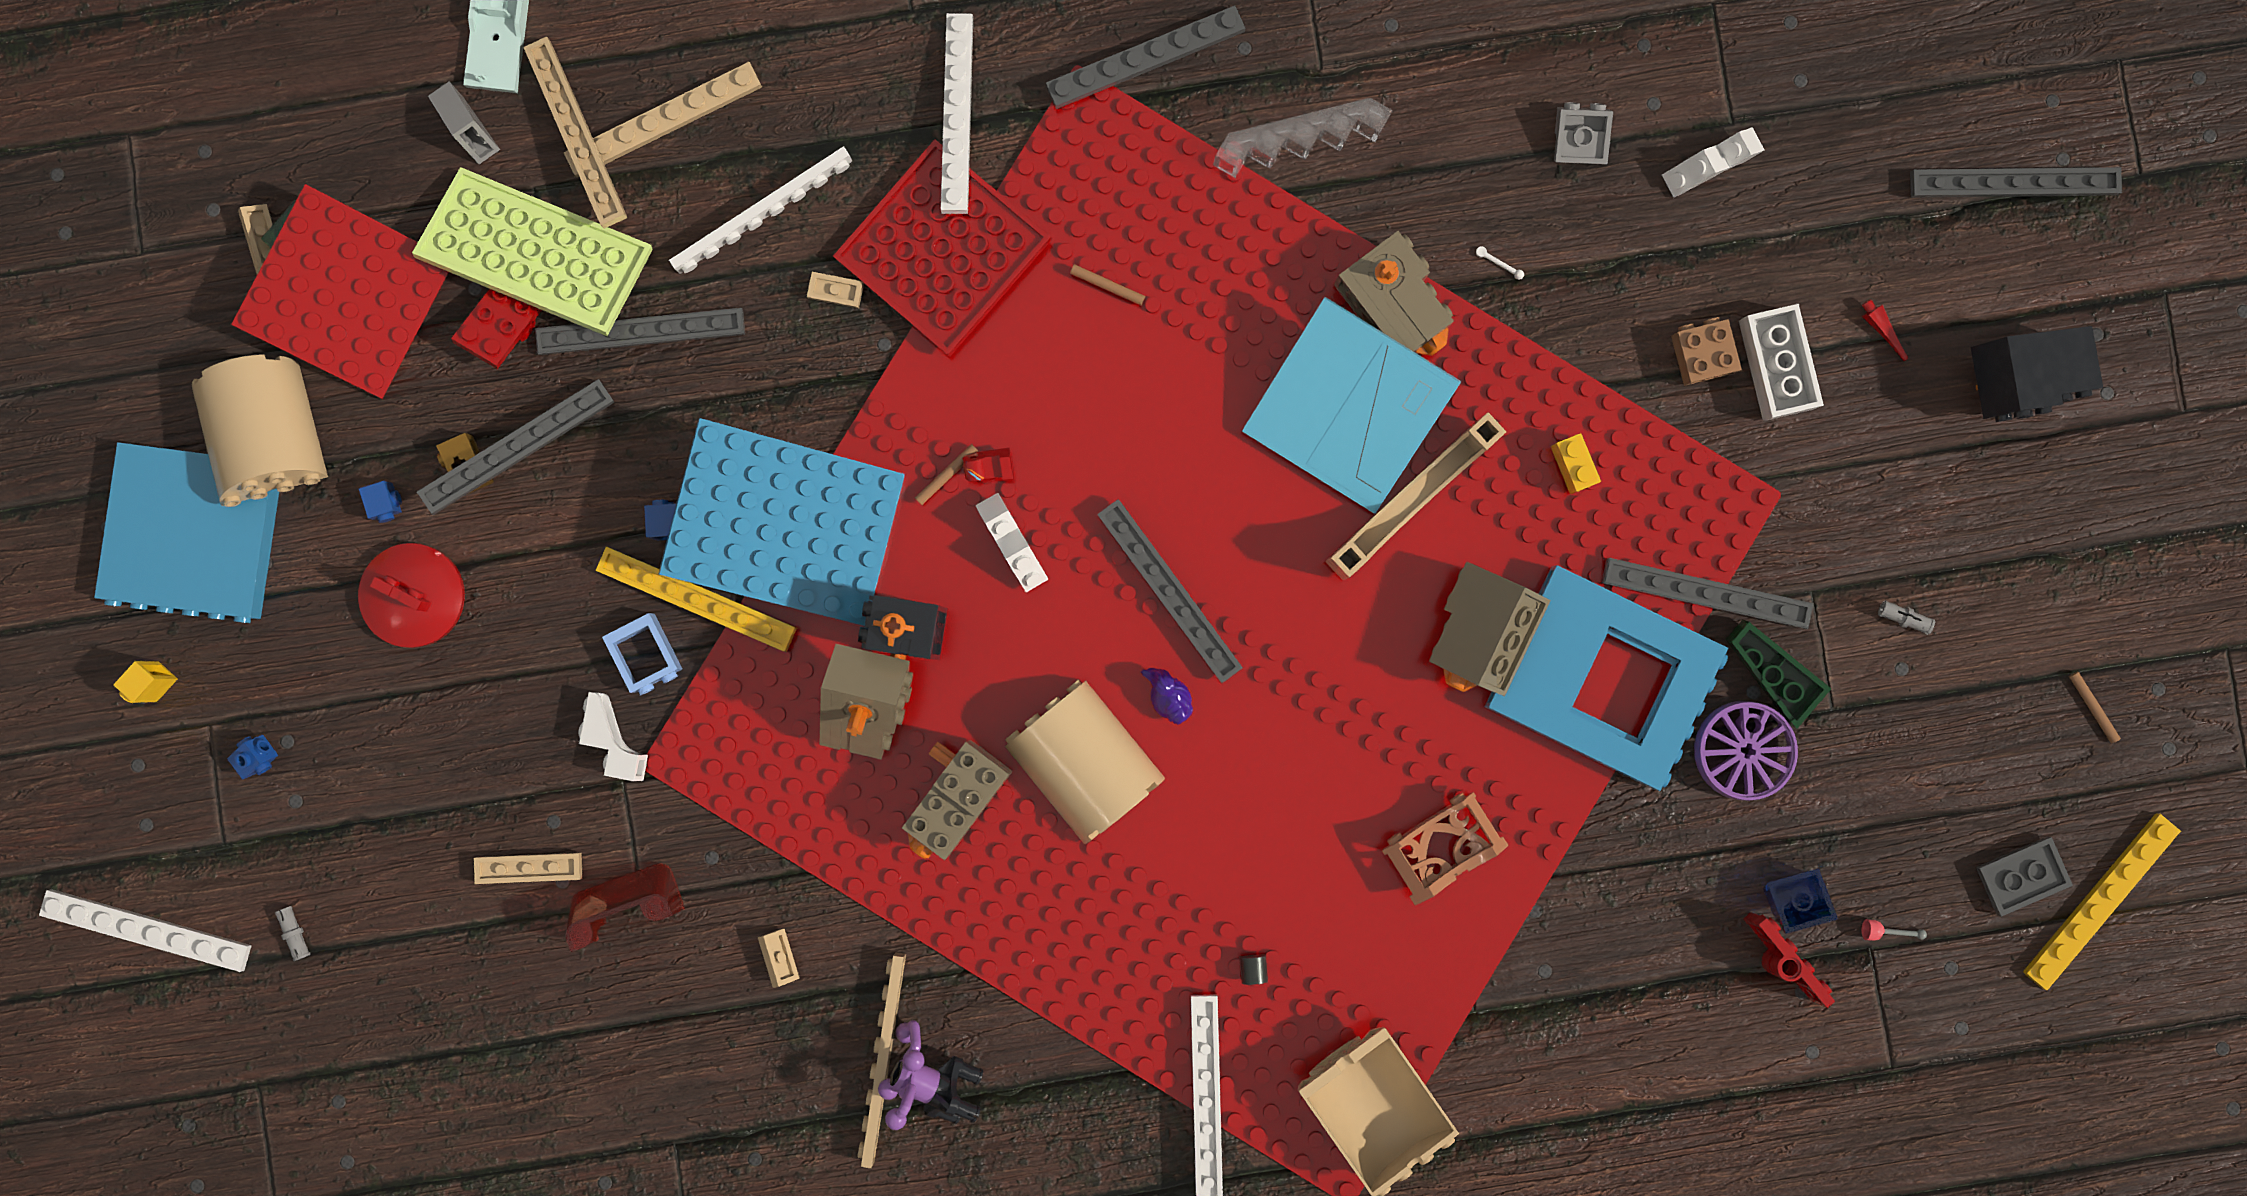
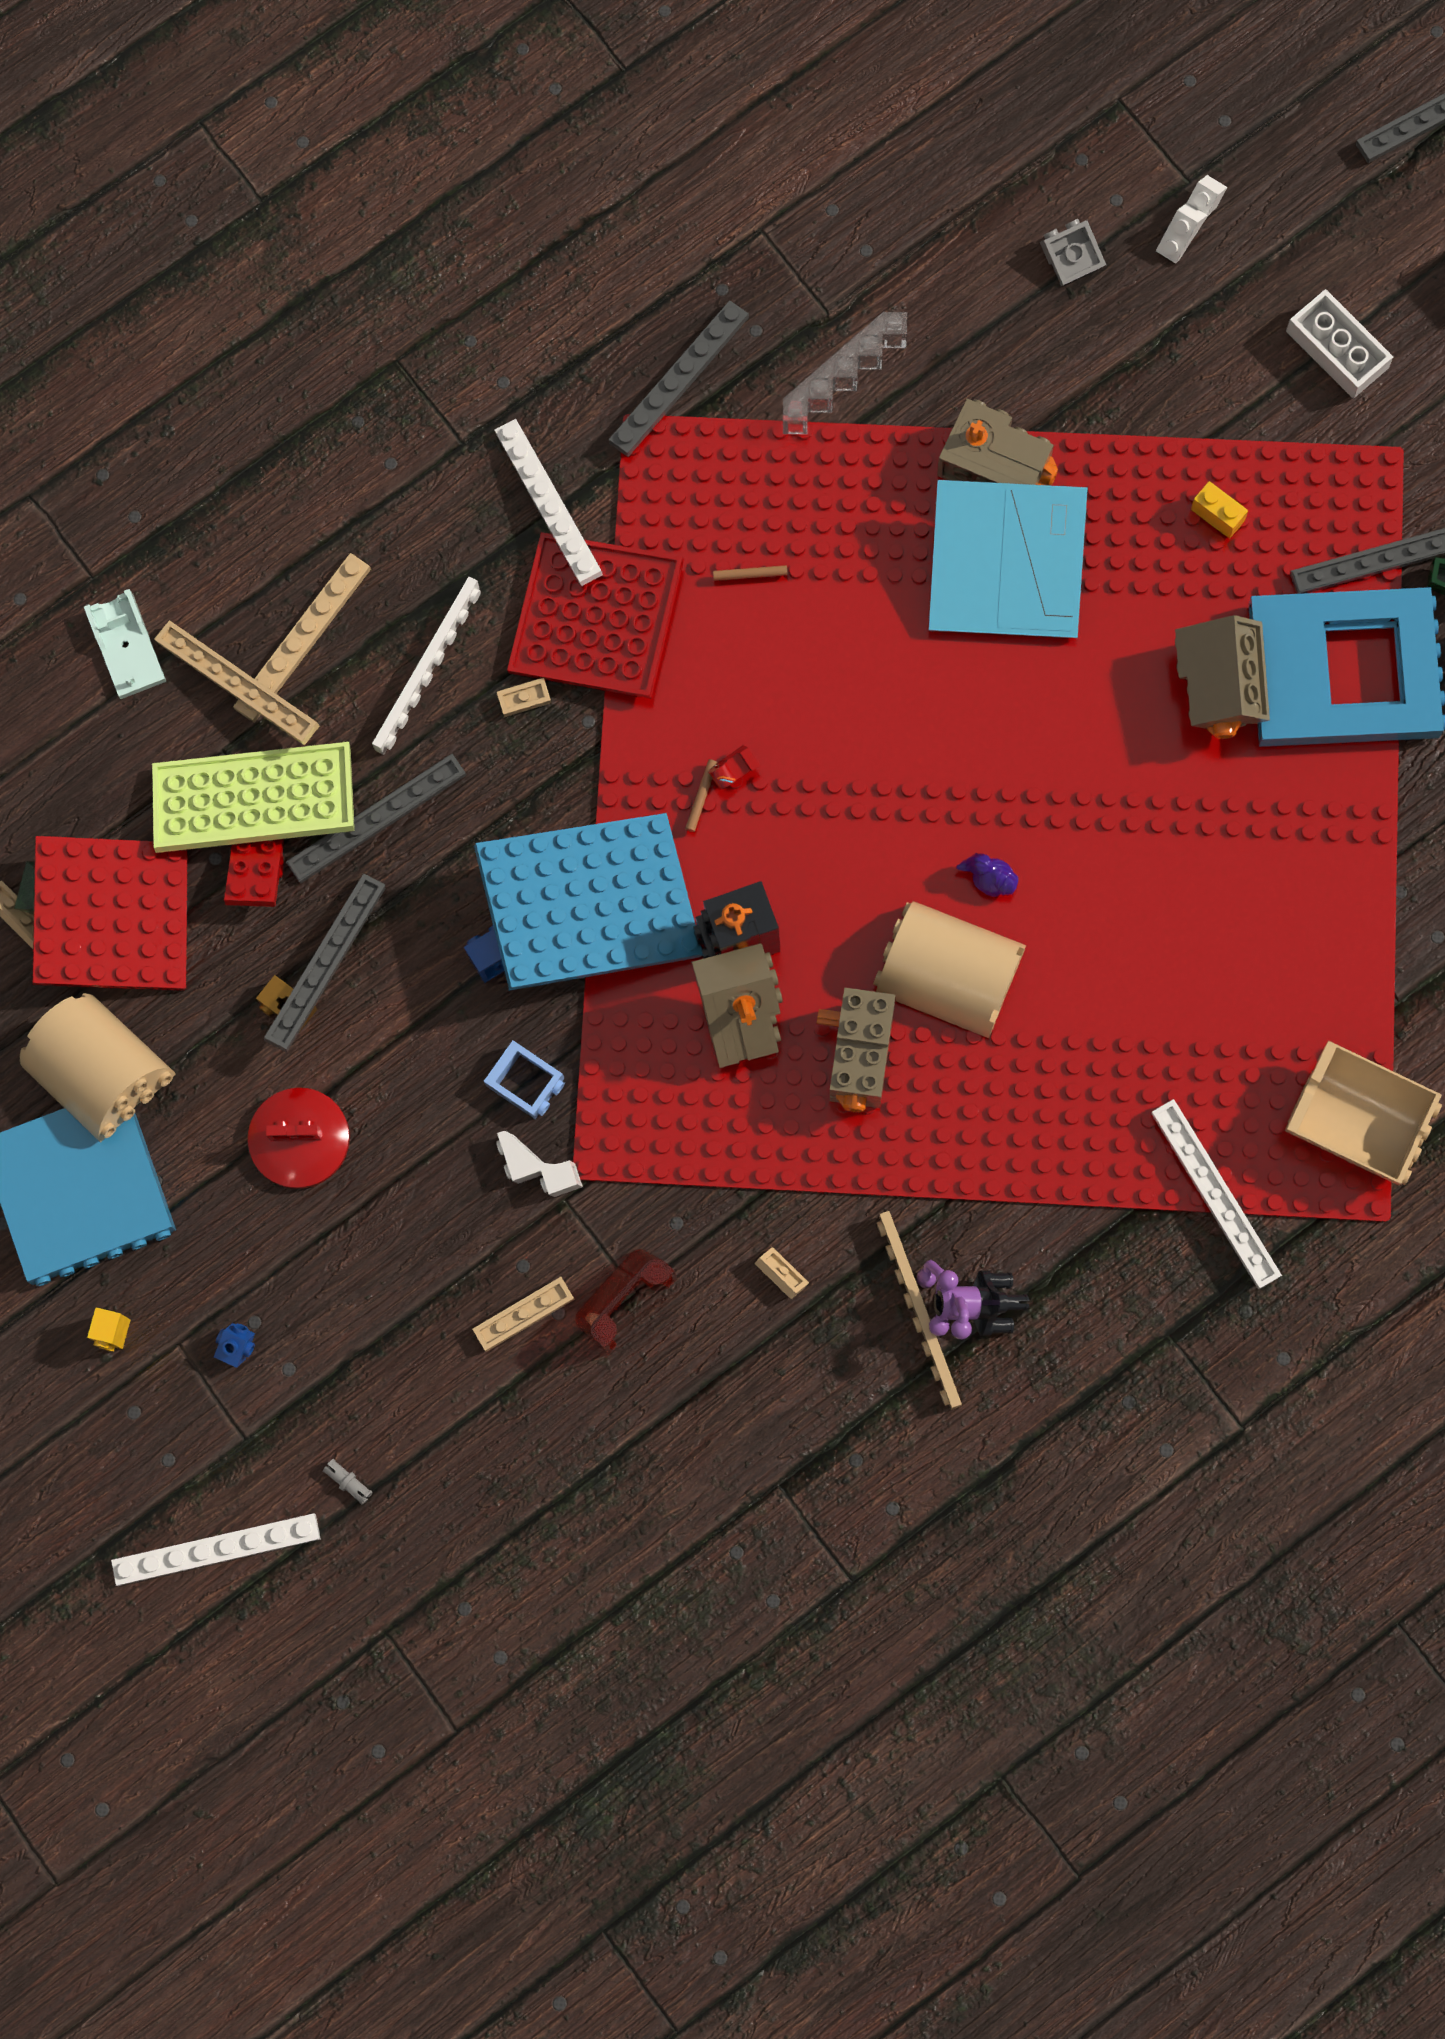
camera: 20 degrees left, 10 degrees down
blue brick [359,481,402,523] -> none
light grey slope [428,82,500,164] -> none
yellow plate [596,547,797,652] -> none
white arch [976,493,1048,592] -> none
dark grey plate [1097,499,1243,683] -> none
pearl dark grey brick [1239,954,1268,985] -> none
tan arch [1325,413,1506,580] -> none
nougat fence [1382,792,1508,905] -> none
white hinge [1476,247,1524,280] -> none
medium nougat brick [1671,317,1742,386] -> none
red piece [1861,299,1908,361] -> none

